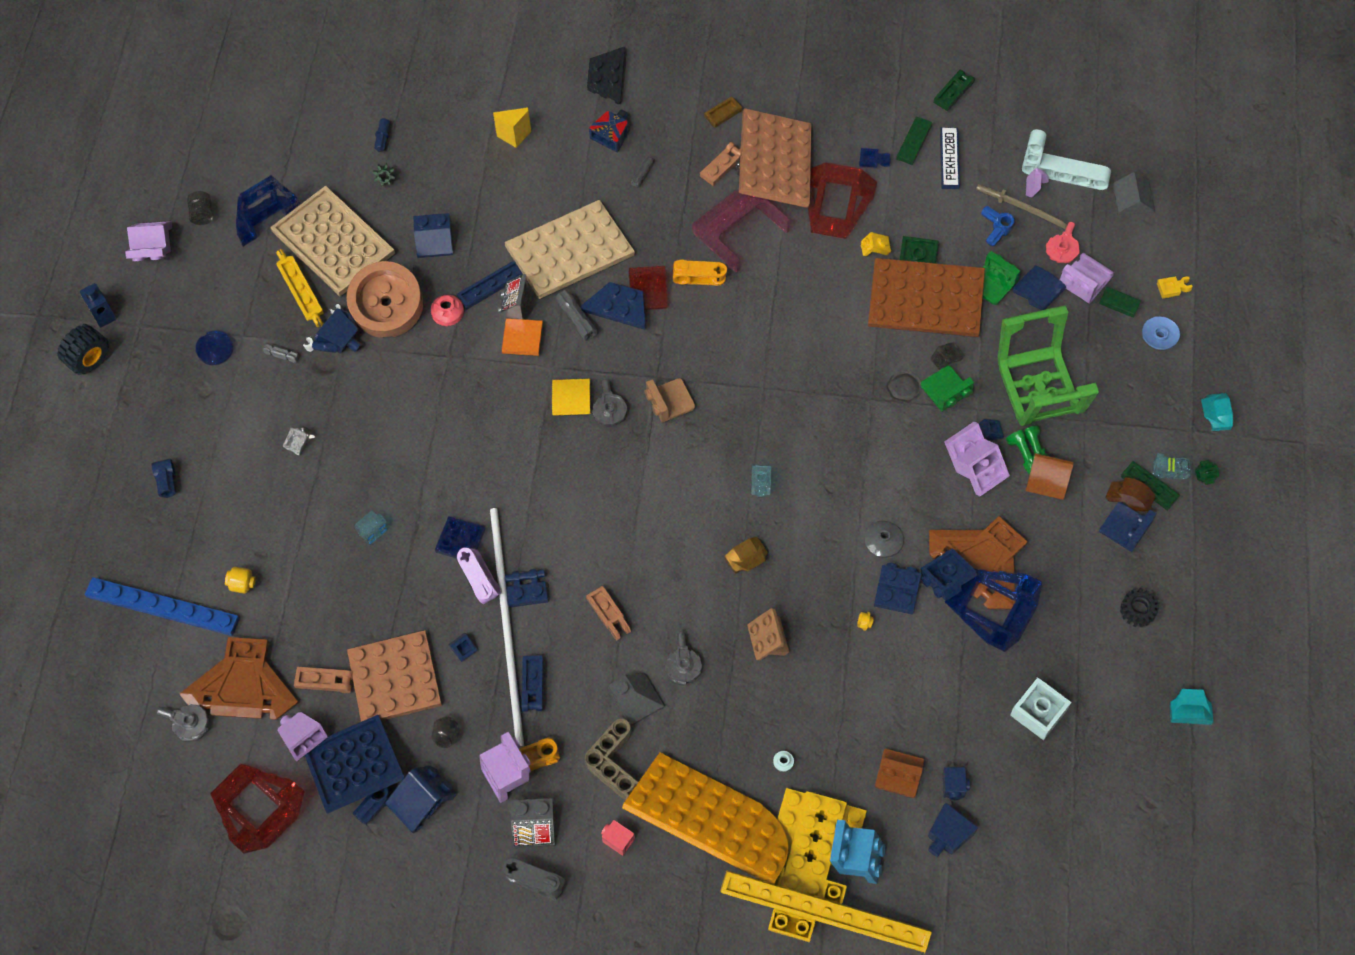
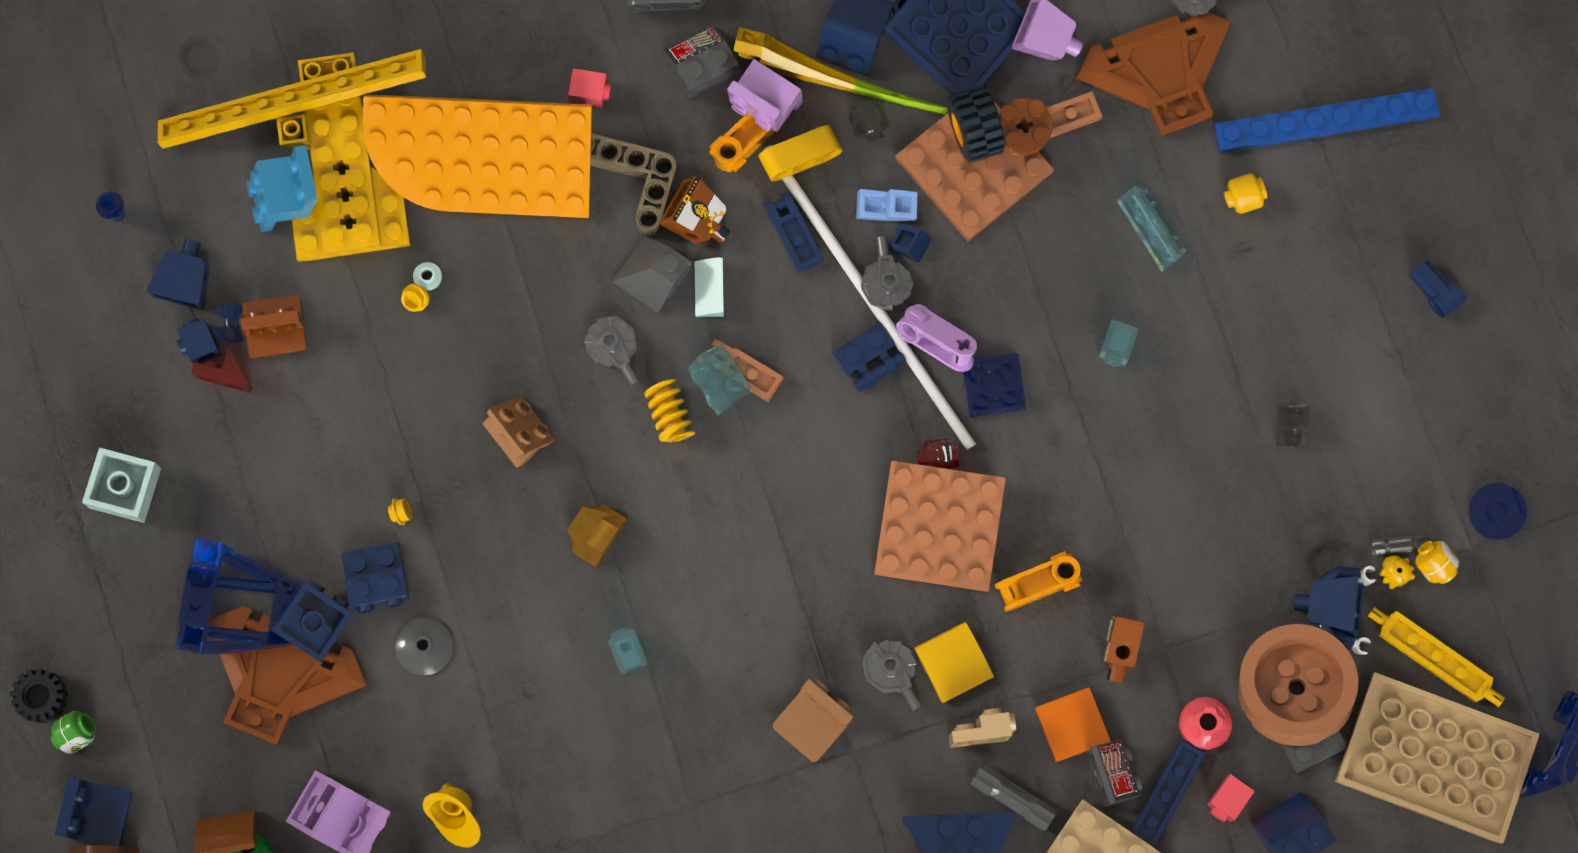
camera: 150 degrees right, 15 degrees up
none -> bright green head [51,710,96,754]
none -> clear blue cone [96,192,125,222]
none -> clear red slope [191,349,252,393]
none -> dark blue piece [212,303,243,343]
none -> yellow plate [401,284,429,312]
none -> yellow piece [423,783,481,848]
none -> yellow piece [644,379,695,443]
none -> torso [659,176,730,244]
none -> clear light blue bracket [688,345,751,416]
none -> light aqua slope [695,257,724,317]
none -> yellow plate [733,27,948,115]
none -> yellow beam [758,125,842,182]
none -> light blue slope [856,189,918,221]
none -> flat silver piece [860,236,913,311]
none -> nougat plate [874,460,1006,592]
none -> clear red head [917,438,959,470]
none -> black wheel [947,85,1005,163]
none -> tan plate [948,708,1016,748]
none -> light orange piece [994,551,1083,612]
none -> dark orange plate [999,98,1053,155]
none -> dark orange torso [1103,615,1145,683]
none -> clear light blue plate [1117,185,1186,272]
none -> coral brick [1207,774,1255,822]
none -> yellow animal [1379,555,1415,589]
none -> yellow head [1415,541,1459,584]

